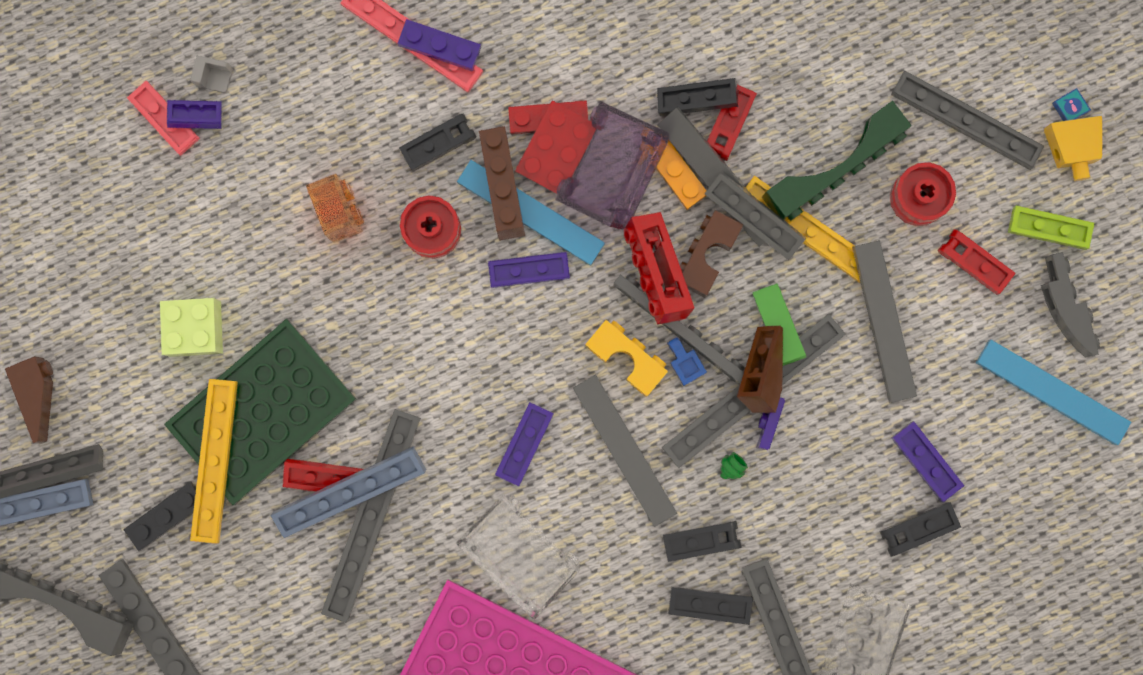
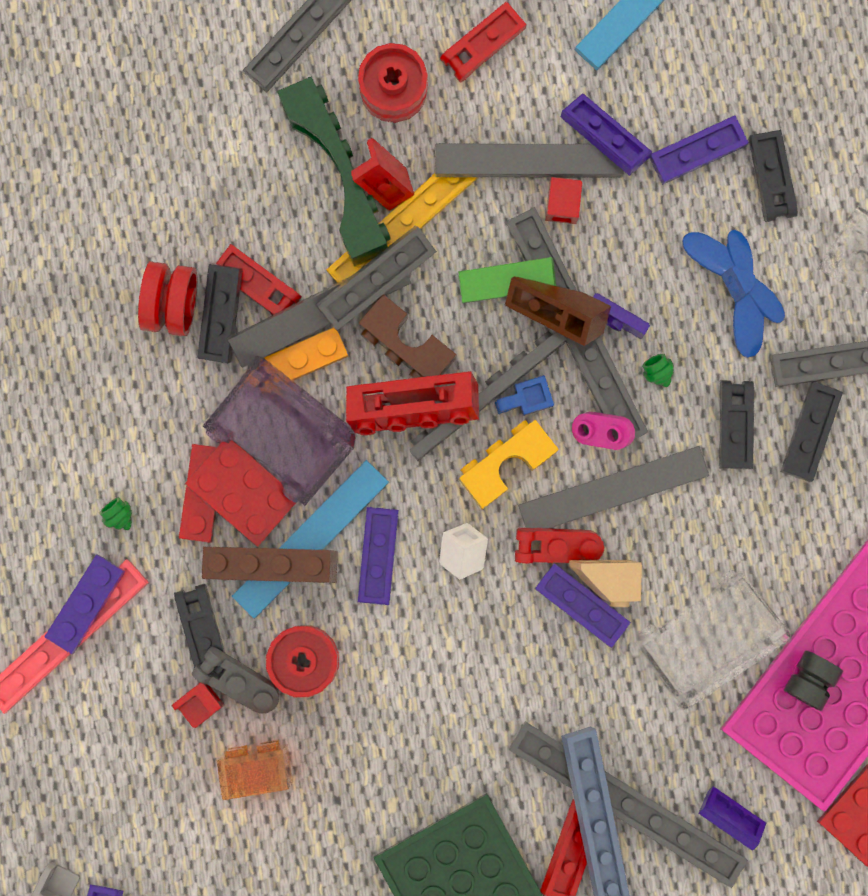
camera: 85 degrees left, 0 degrees up
none -> green plate [99,497,132,530]
none -> red wheel [138,261,198,337]
none -> red panel [171,683,225,728]
none -> dark grey plate [192,647,279,714]
none -> red panel [351,138,414,211]
none -> white panel [439,523,488,580]
none -> red plate [515,528,605,564]
none -> panel [545,177,582,224]
none -> dark purple tile [560,93,652,176]
none -> tan slope [569,560,642,607]
none -> dark pink plate [572,412,635,450]
none -> blue piece [682,230,785,357]
none -> dark purple plate [698,786,767,851]
none -> pearl dark grey wheel [784,650,844,711]

